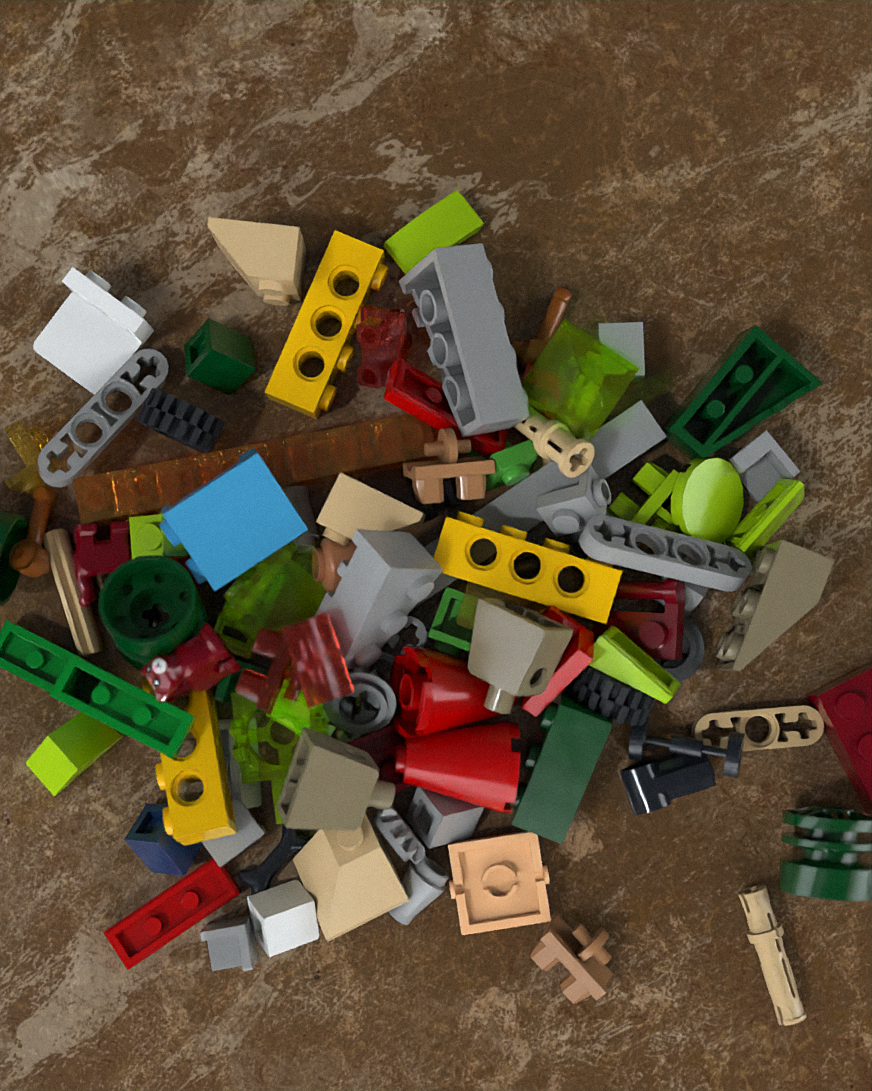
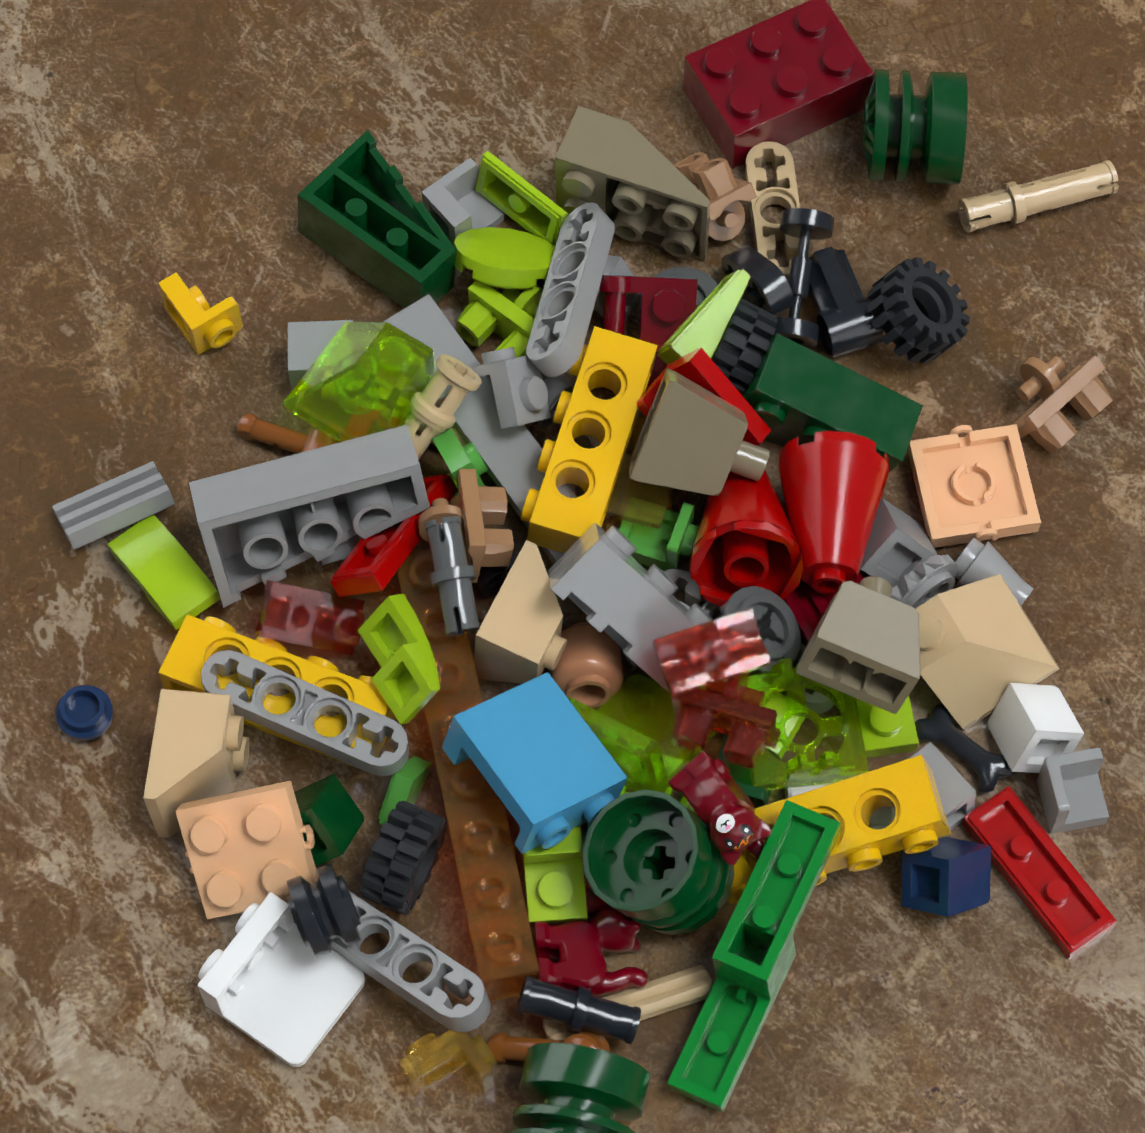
camera: 90 degrees left, 20 degrees down
lime slope [26,712,123,796] -> none
none -> light grey tile [52,461,175,550]
none -> dark blue plate [56,685,114,741]
none -> yellow bracket [158,272,243,355]
none -> light nougat plate [175,781,317,919]
none -> light grey beam [201,650,409,776]
none -> black wheel [286,863,361,958]
none -> lime slope [358,594,440,725]
none -> bright green tile [378,756,432,825]
none -> dark grey pin [425,516,481,637]
none -> black pin [516,975,641,1045]
none -> medium nougat hips [674,152,757,241]
none -> black beam [722,245,794,315]
none -> black tyre [867,257,970,364]

